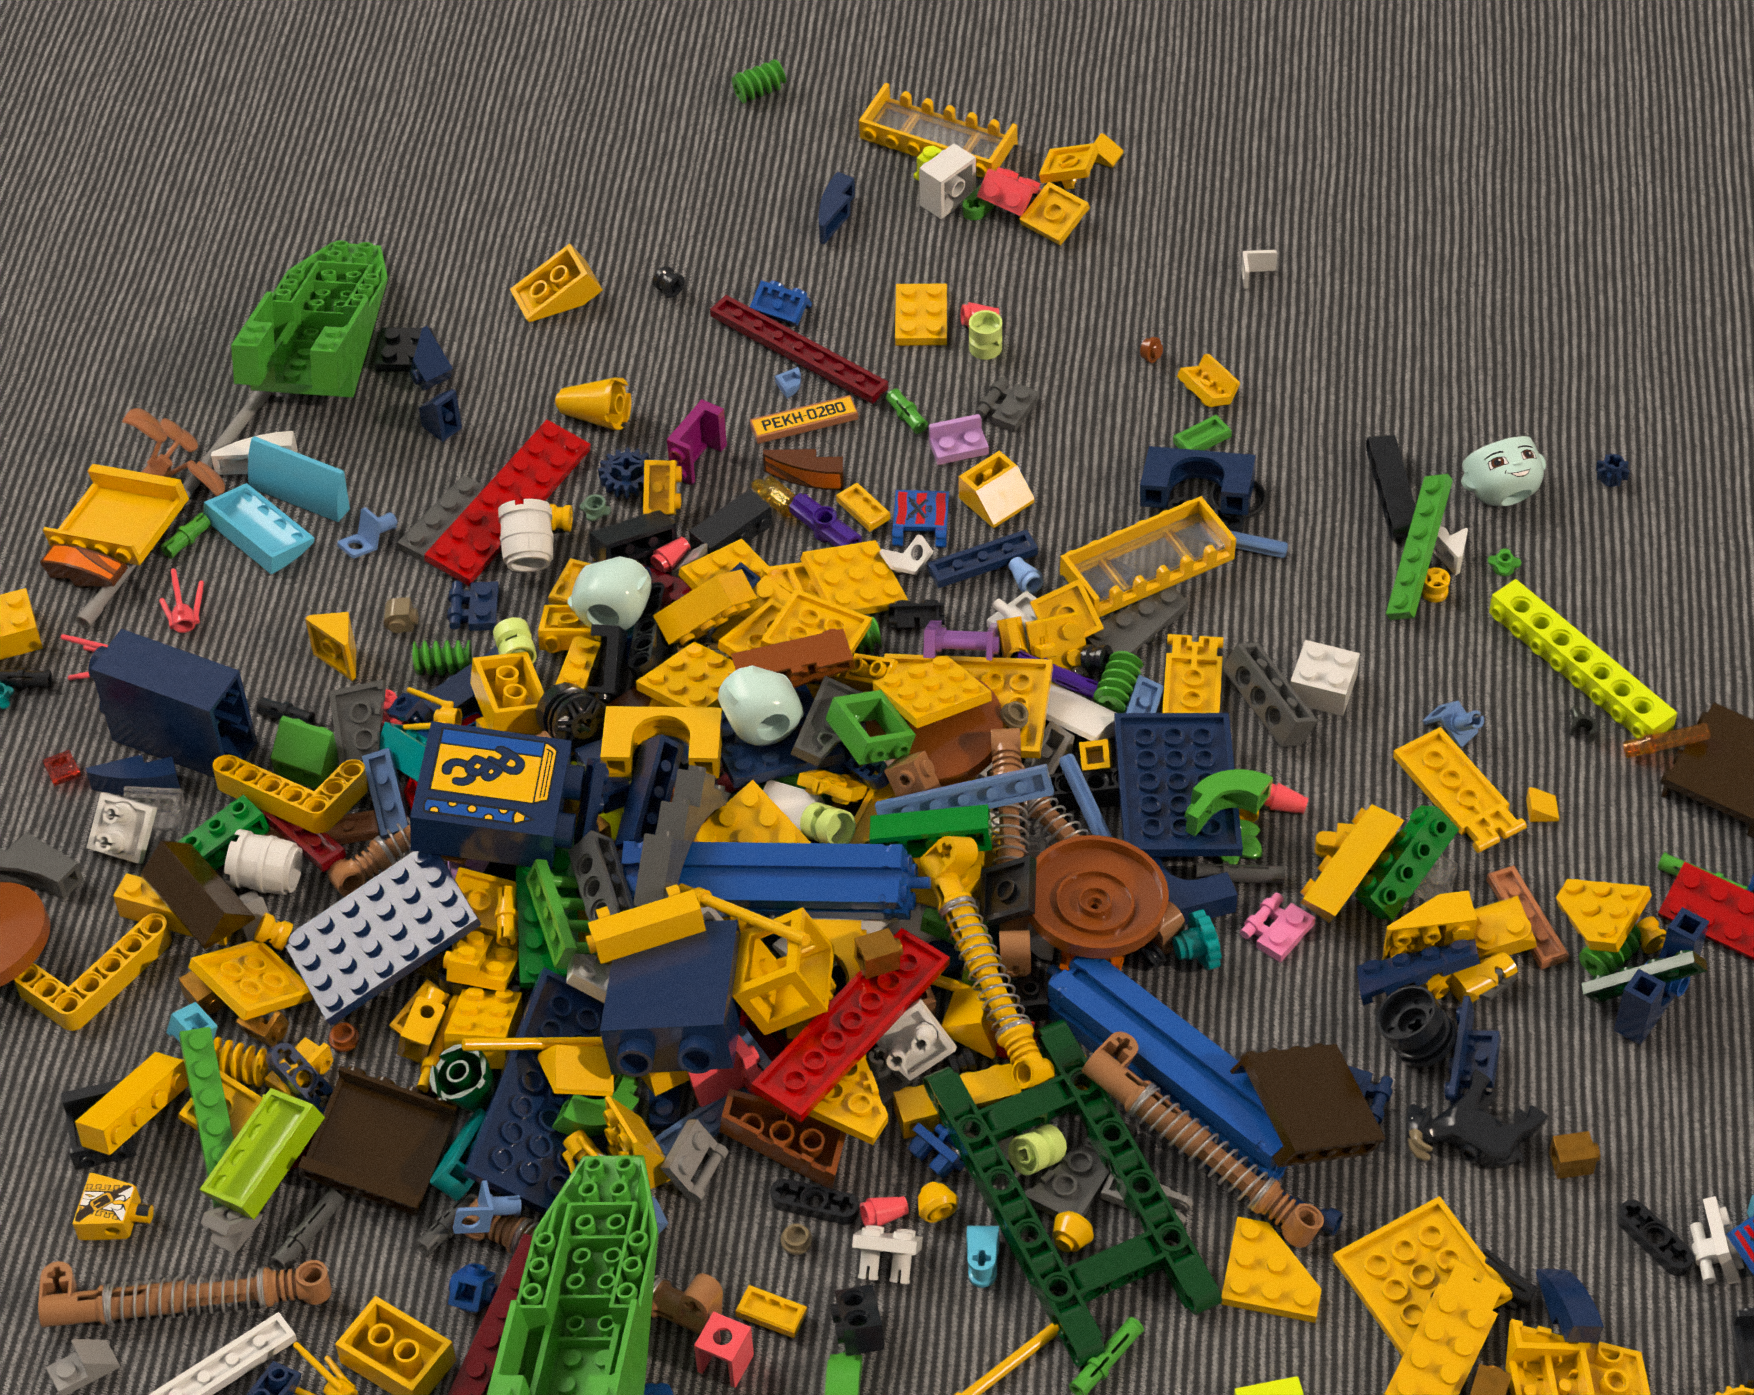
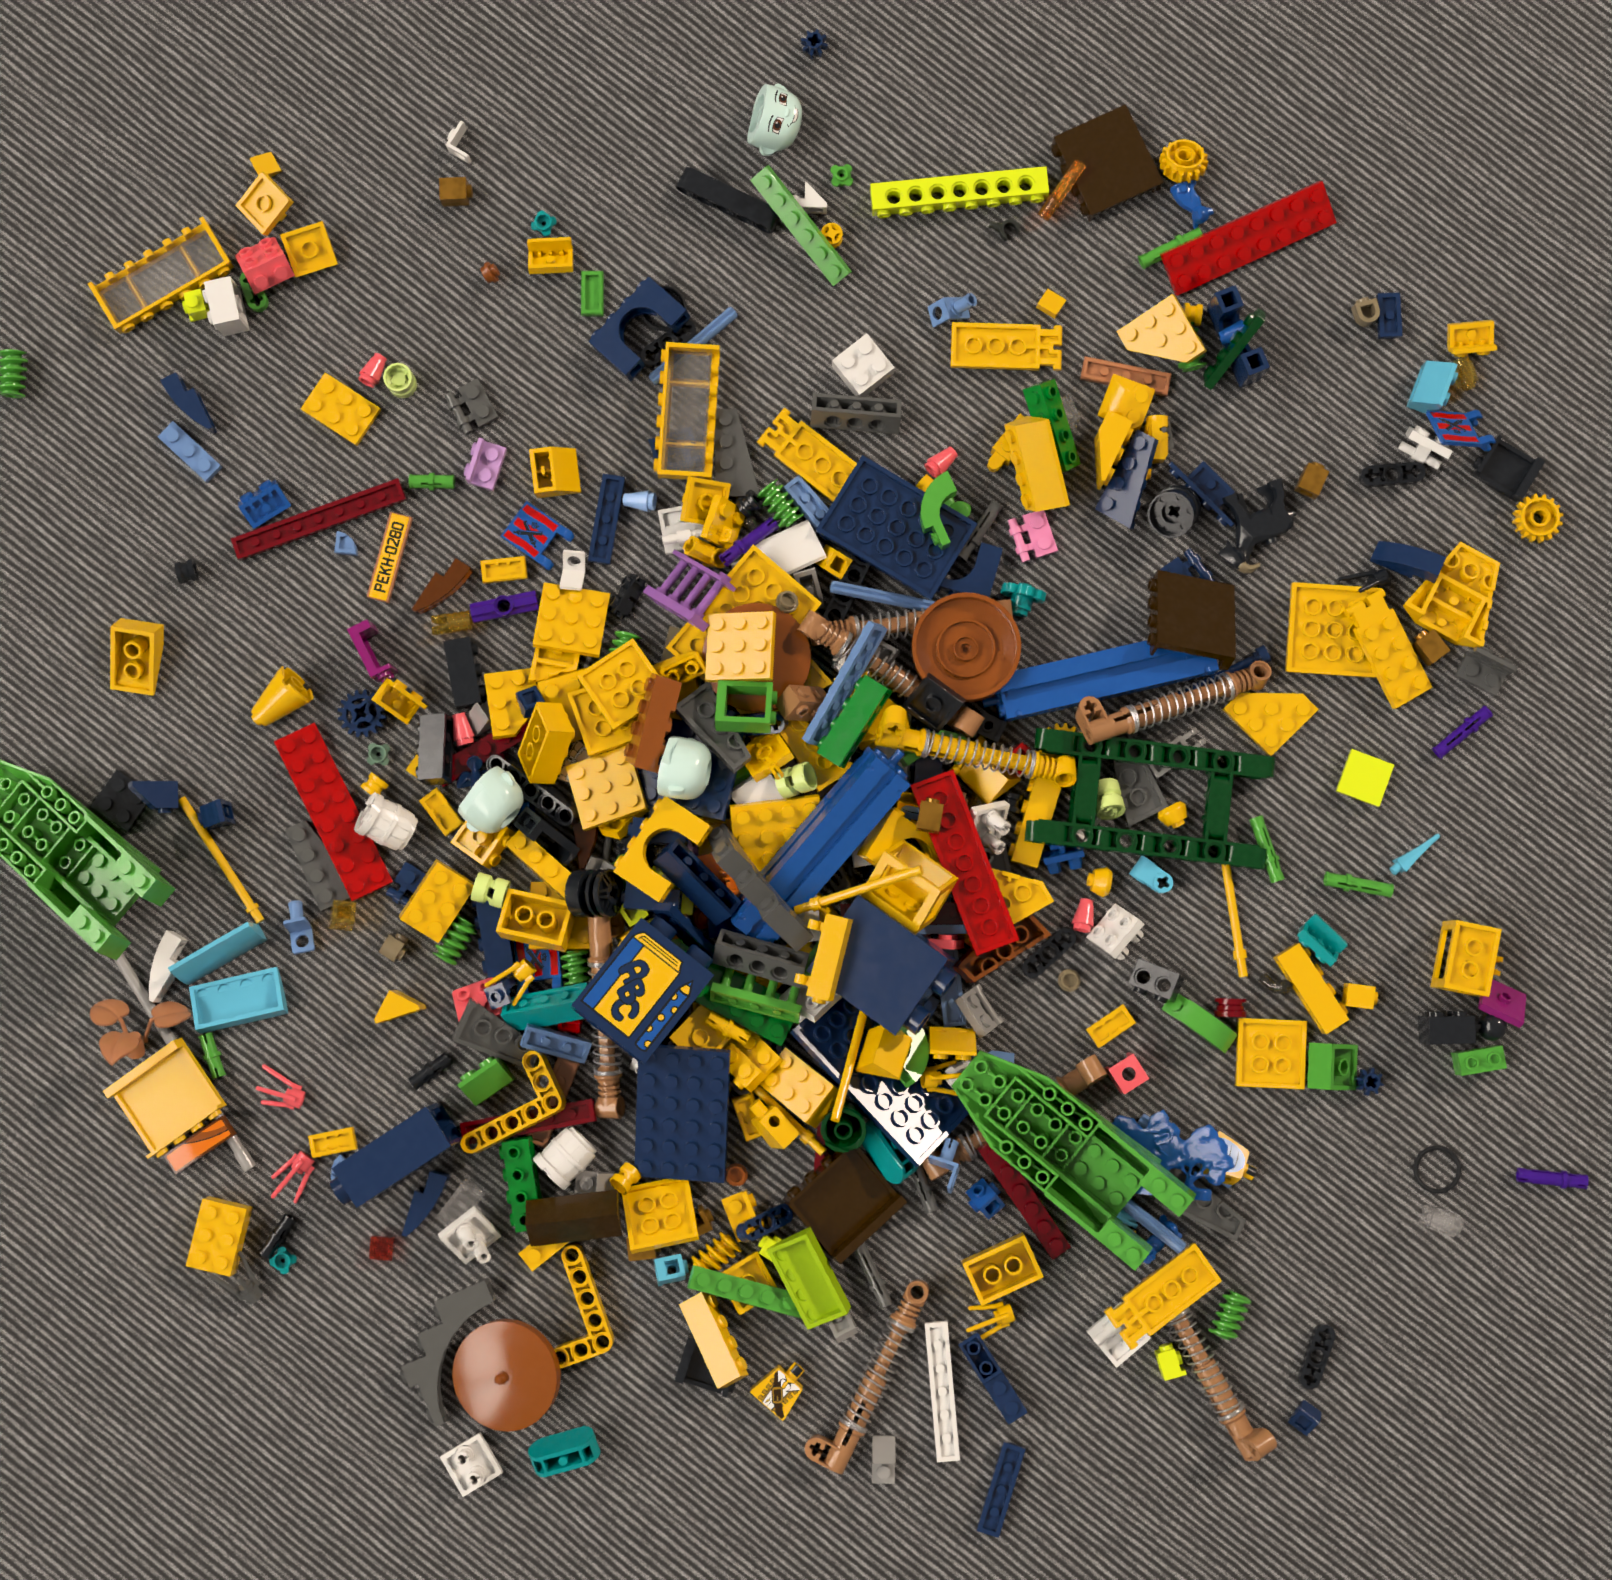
camera: 55 degrees left, 35 degrees up
none -> medium blue plate [158,421,222,483]
none -> yellow bar [178,796,265,924]
none -> clear yellow brick [329,900,356,931]
none -> yellow brick [399,859,474,943]
none -> pearl gold brick [439,177,473,206]
none -> teal plate [531,211,557,237]

